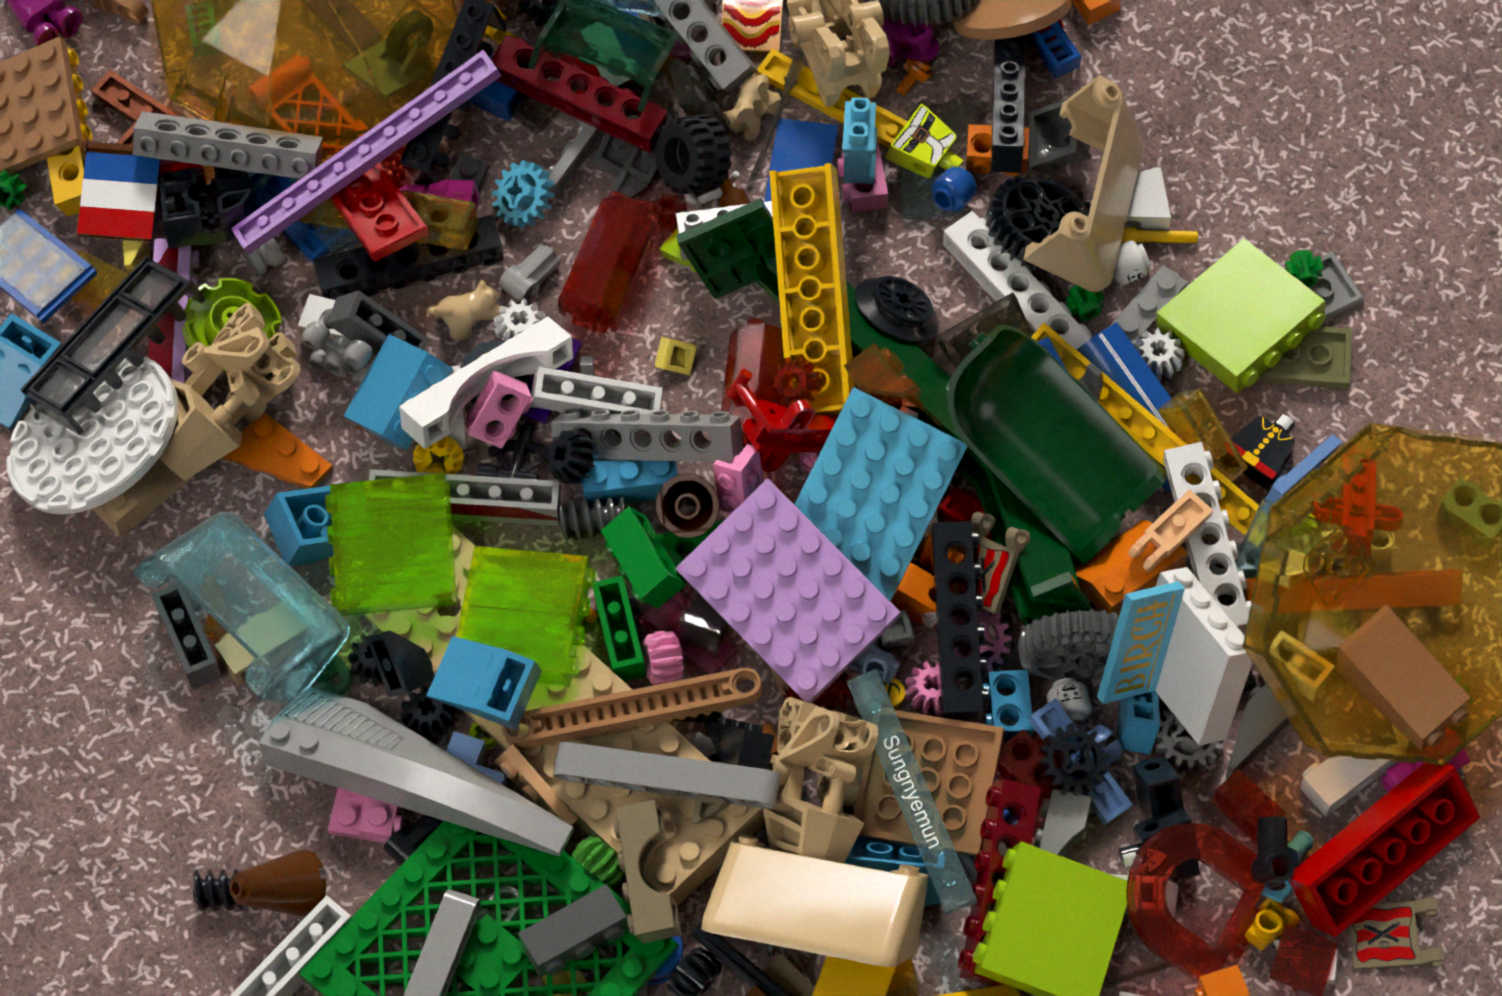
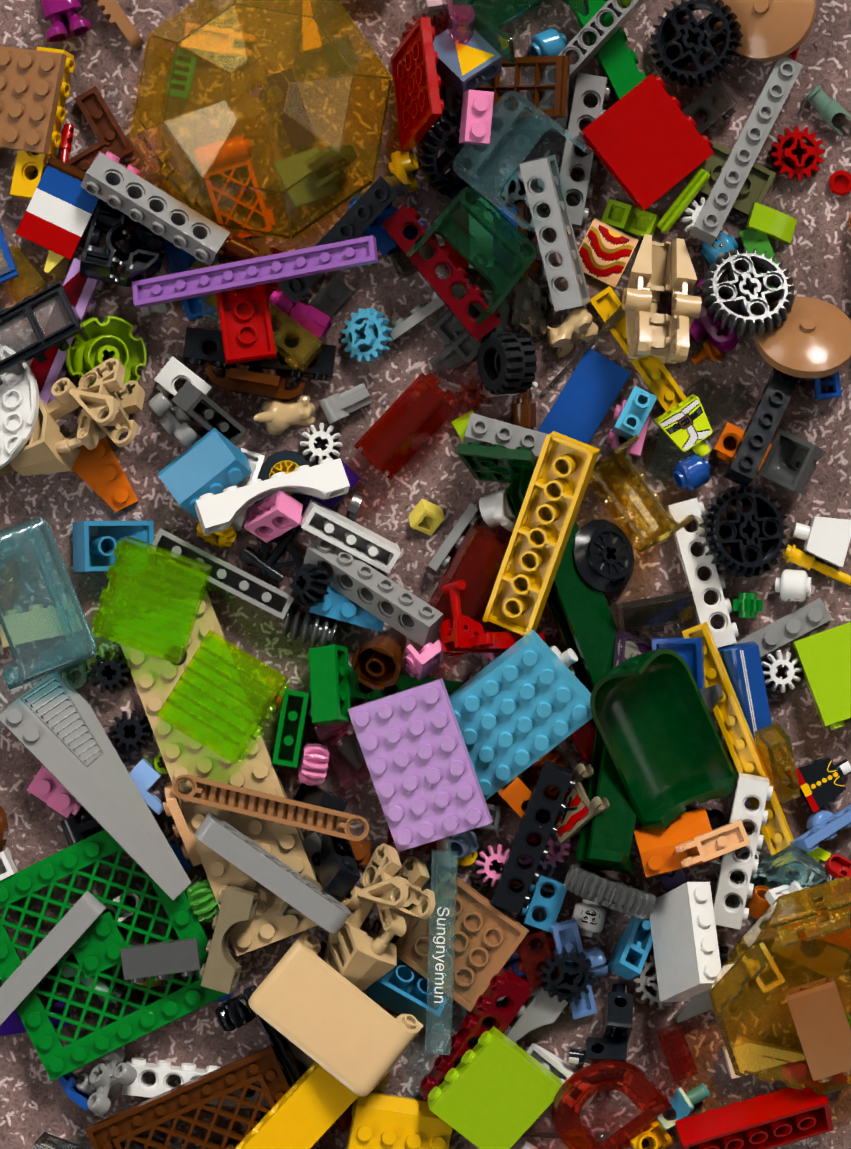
camera: 25 degrees right, 25 degrees up
black slope [366,630,435,697] -> none
dark azure slope [426,636,542,730] -> none
clear red gear [767,356,821,408] -> none
clear orange slope [843,343,923,408] -> none
tan windscreen [1023,75,1143,292] -> none
medium azure tile [1097,581,1185,704] -> none
black piece [1251,816,1295,884] -> none
none -> red pin [59,124,74,163]
none -> reddish brown plate [207,364,306,399]
none -> light grey plate [428,504,479,571]
none -> white piece [479,487,517,532]
none -> clear yellow windscreen [589,434,695,552]

